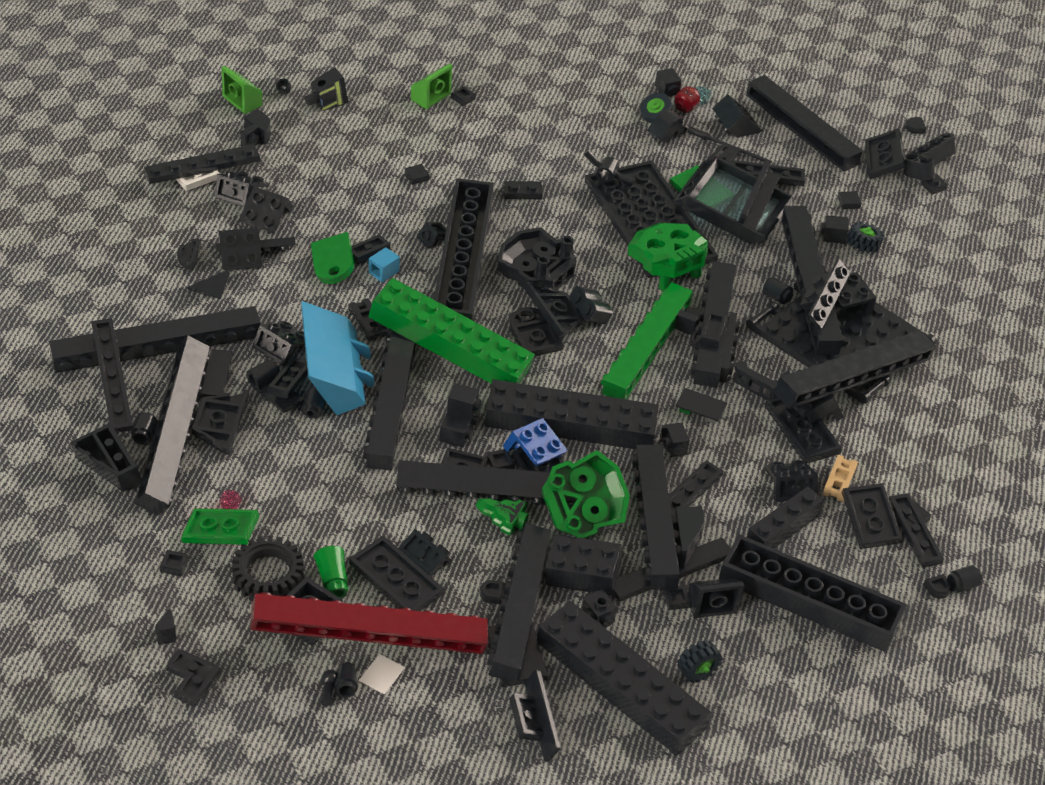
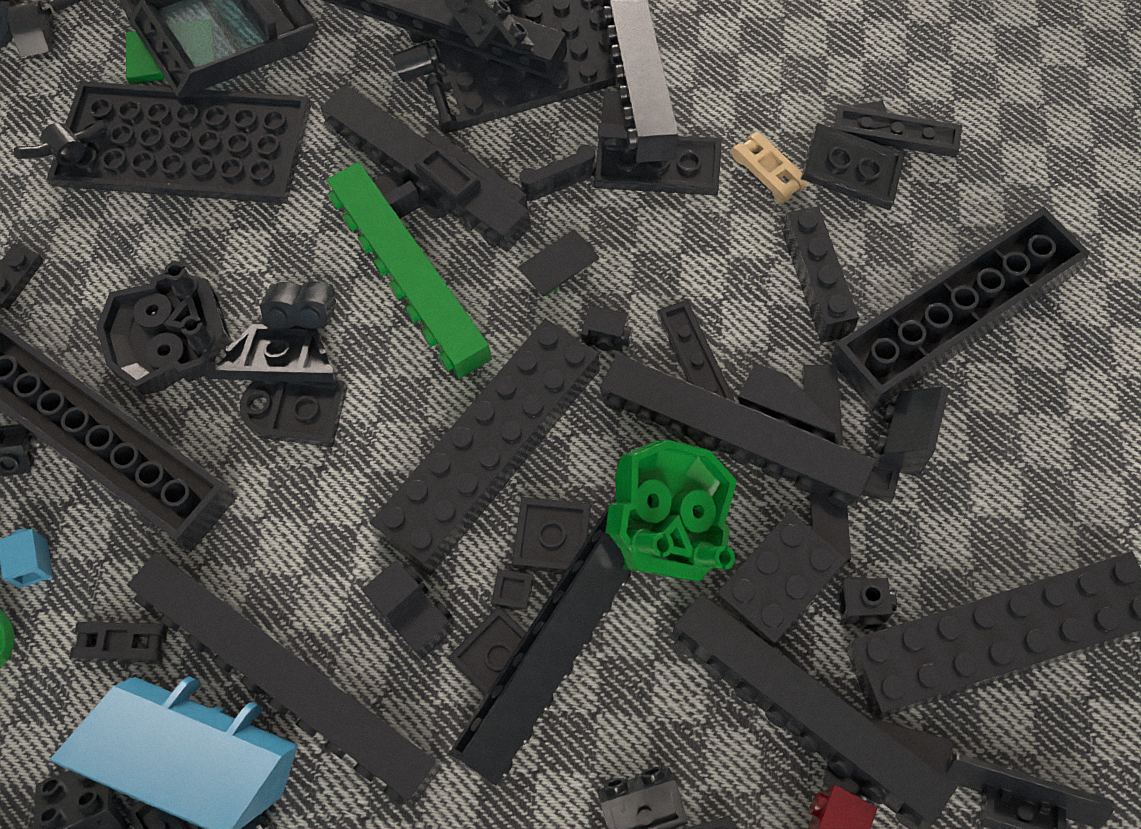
camera: 50 degrees left, 20 degrees up
green brick [368,278,535,384] -> none
green rock [476,499,529,536] -> none
black tile [480,580,504,604] -> none
blue bracket [503,418,567,466] -> none
green brick [628,223,708,291] -> none
black wheel [677,640,723,683] -> none
black bracket [765,460,818,502] -> none
black tile [923,574,951,599] -> none
black brick [947,565,982,592] -> none

